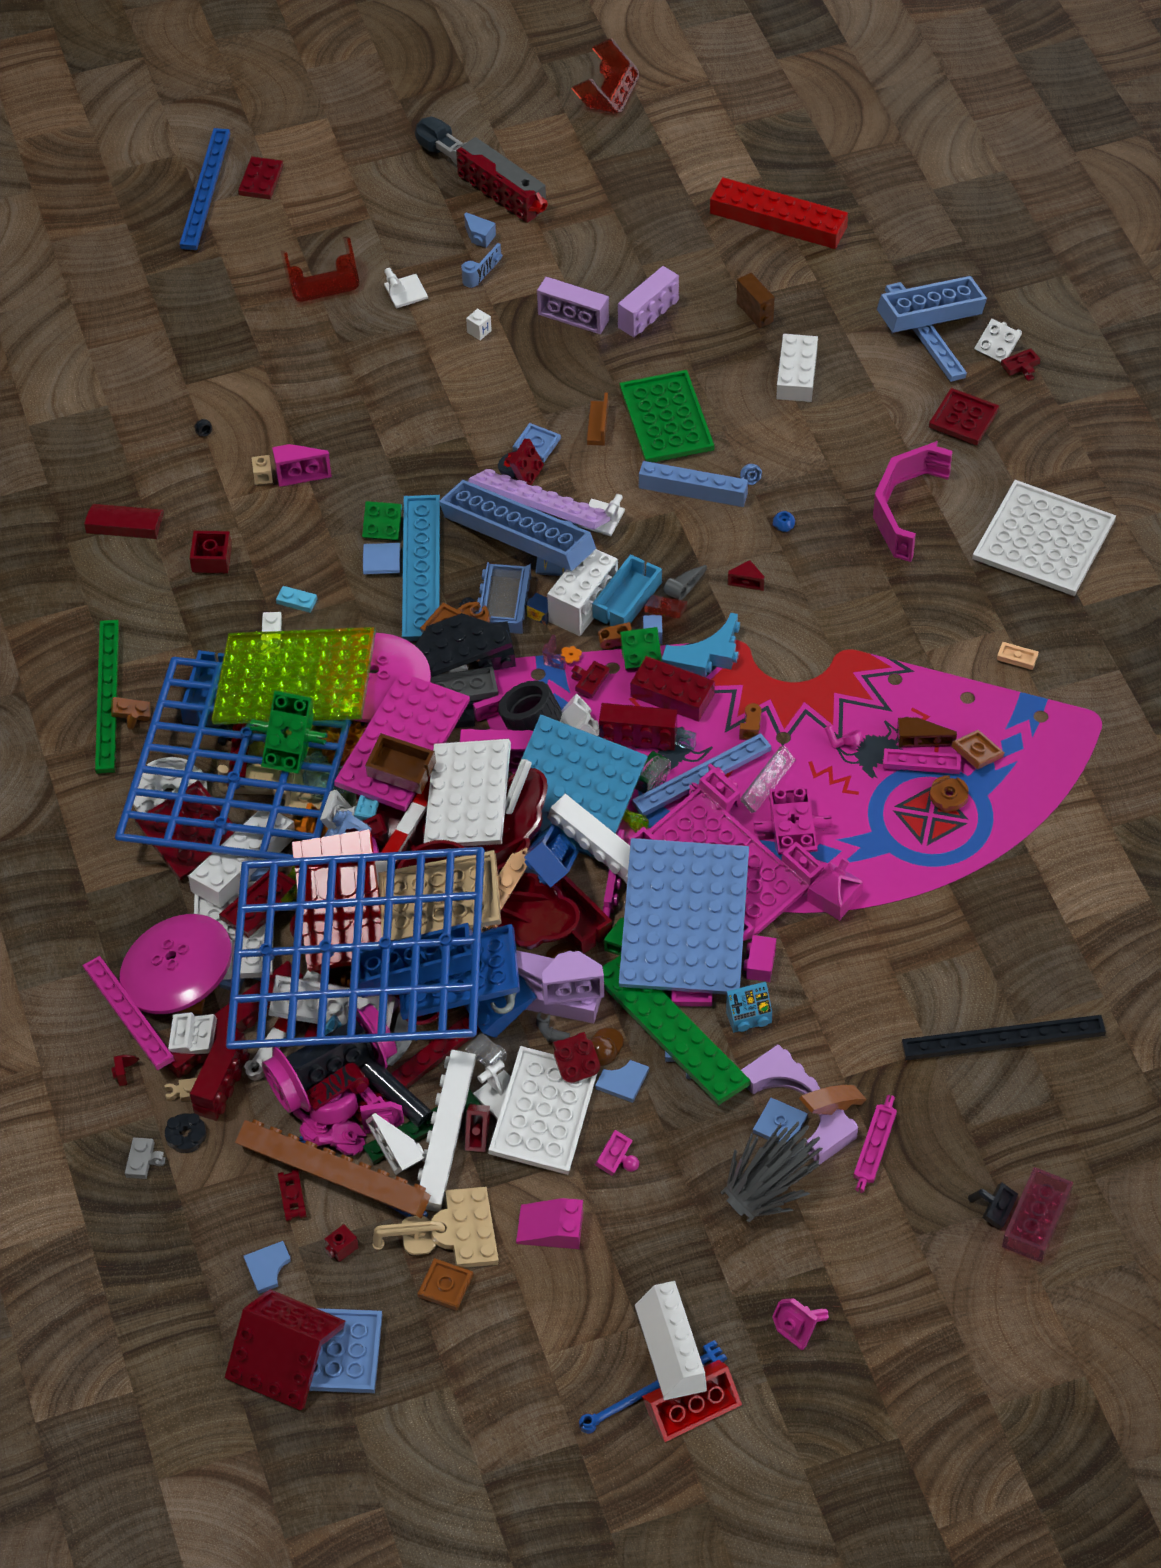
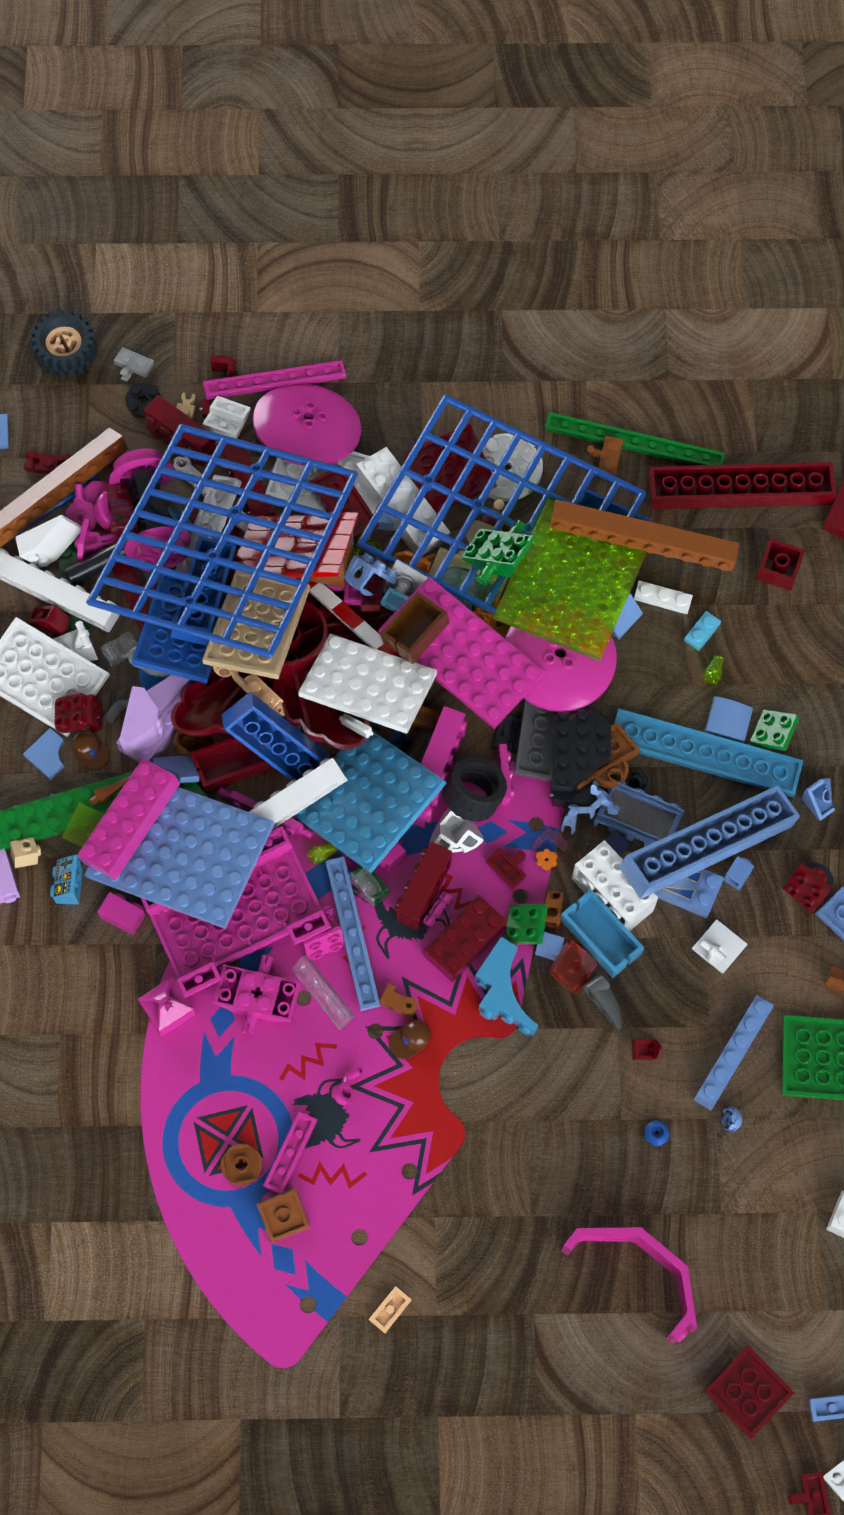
camera: 105 degrees right, 15 degrees up
lavender plate [468,469,611,530] -> none
clear light blue plate [676,728,696,750] -> none
dark red slope [728,560,765,591] -> none
reddish brown slope [897,717,957,747] -> none
white plate [972,480,1116,596] -> none
none -> tan brick [10,837,41,868]
none -> black wheel [31,310,97,378]
none -> clear neon green plate [62,803,104,848]
none -> dark pink brick [77,758,180,881]
none -> dark orange piece [89,776,130,806]
none -> medium blue tile [152,755,199,783]
none -> reddish brown cap [389,1020,431,1059]
none -> dark orange brick [549,500,739,572]
none -> medium blue piece [561,780,620,834]
none -> dark red plate [632,1039,663,1060]
none -> dark red brick [648,462,836,510]
none -> clear neon green cone [703,655,724,684]
none -> medium blue slope [801,778,835,821]

